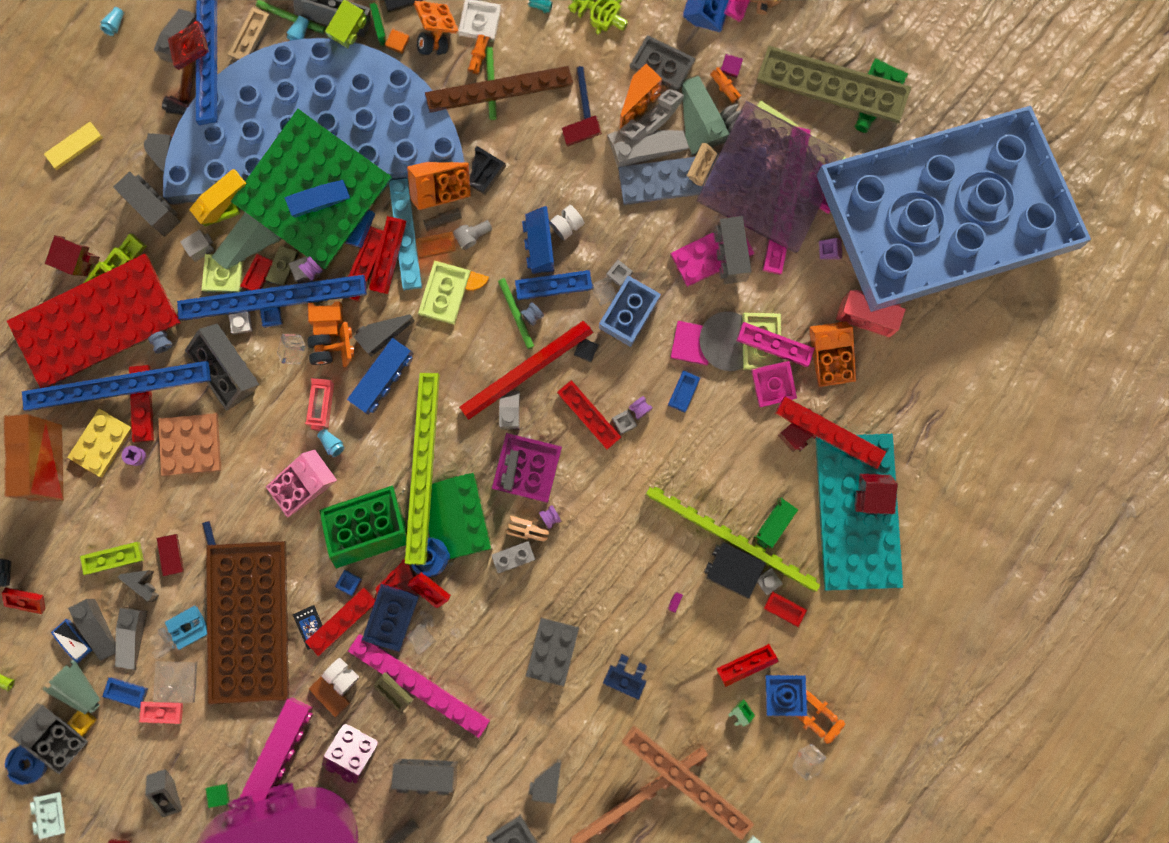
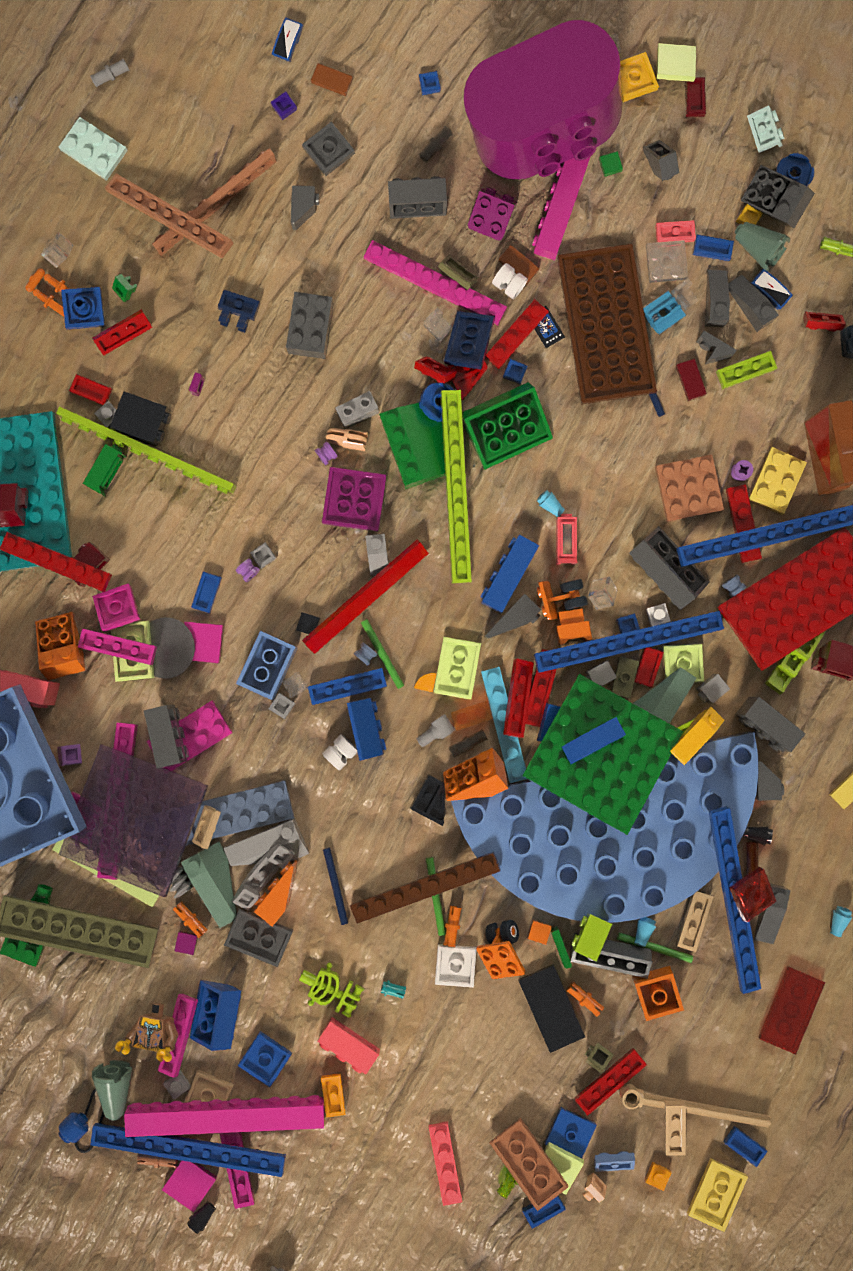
camera: 175 degrees right, 5 degrees up
bright pink slope [266,450,337,518] -> none
medium lavender wheel [298,256,323,281] -> none
dark grey plate [501,450,519,491] -> none
red plate [557,380,621,450] -> none
dark red tile [562,115,602,146] -> none

